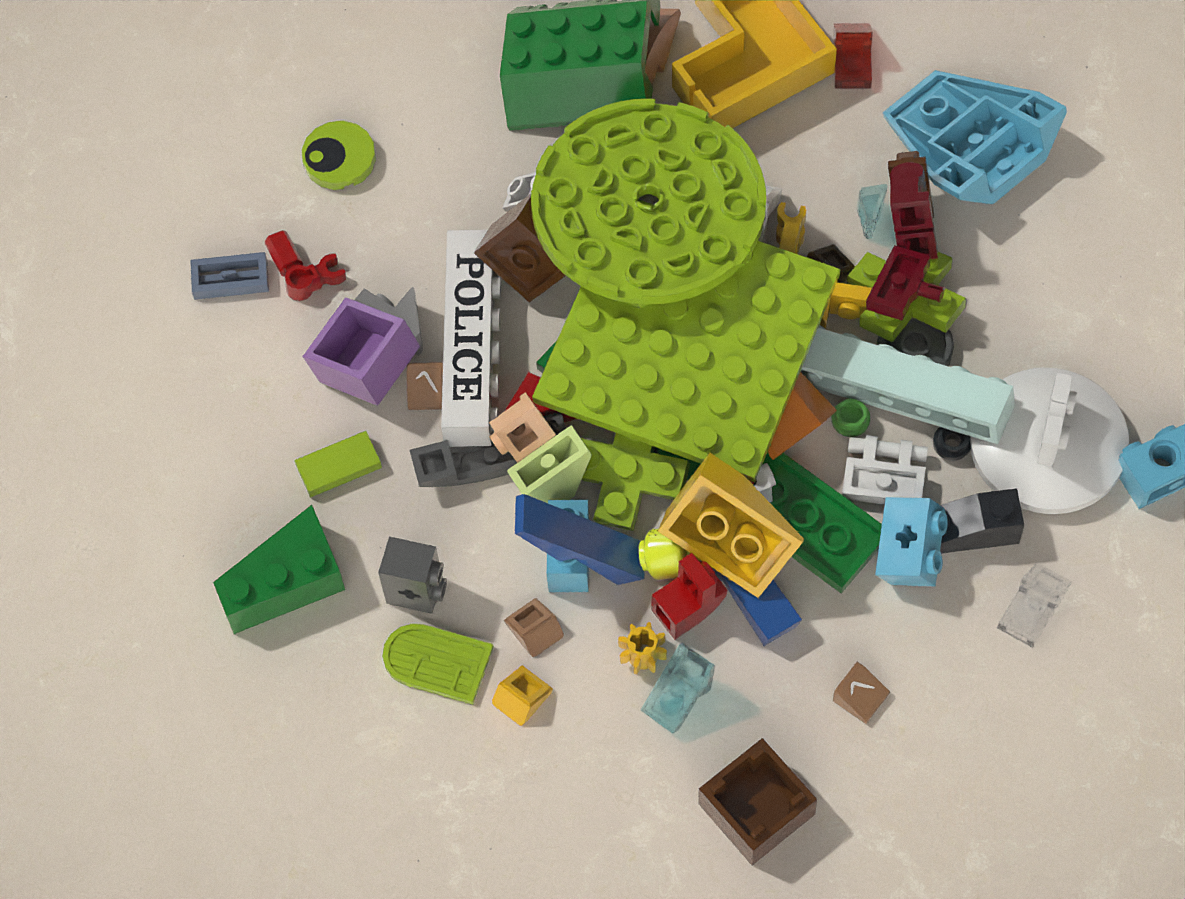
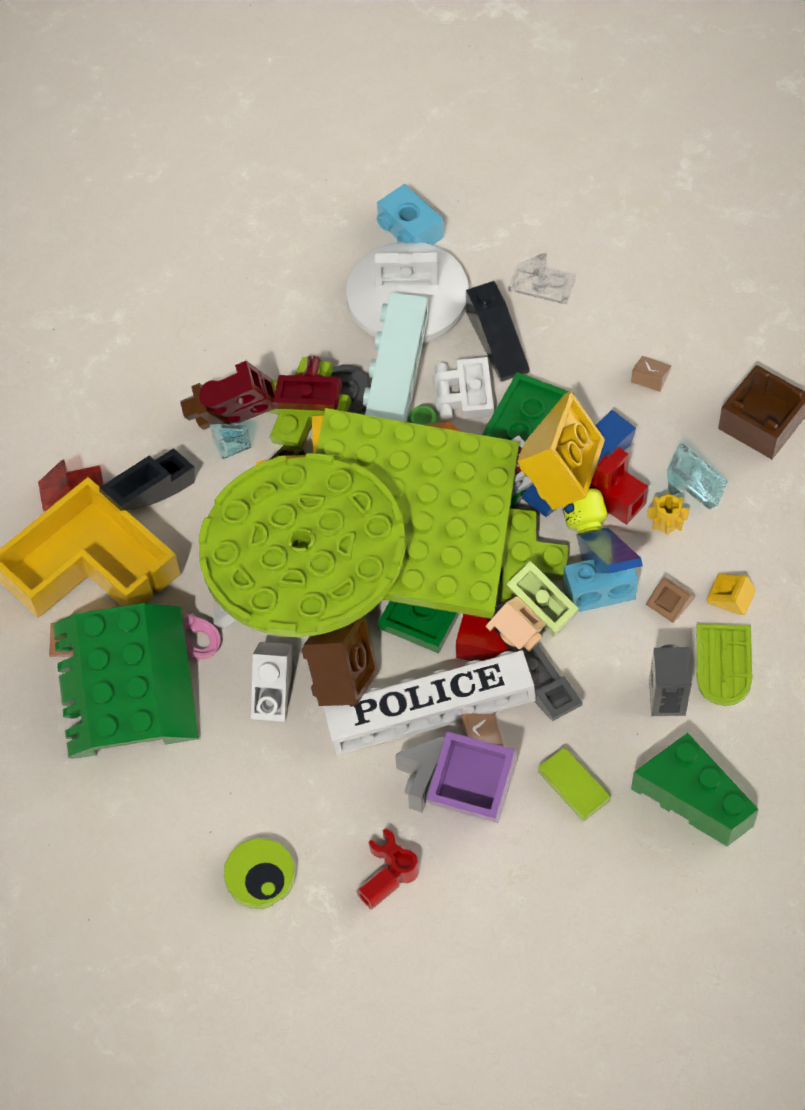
camera: 105 degrees left, 5 degrees down
sand blue tile [190,252,269,300] -> none
medium azure brick [875,497,948,587] -> none
medium azure wedge [883,70,1067,204] -> none
black plate [933,427,971,461] -> none
none -> black slope [99,448,195,511]

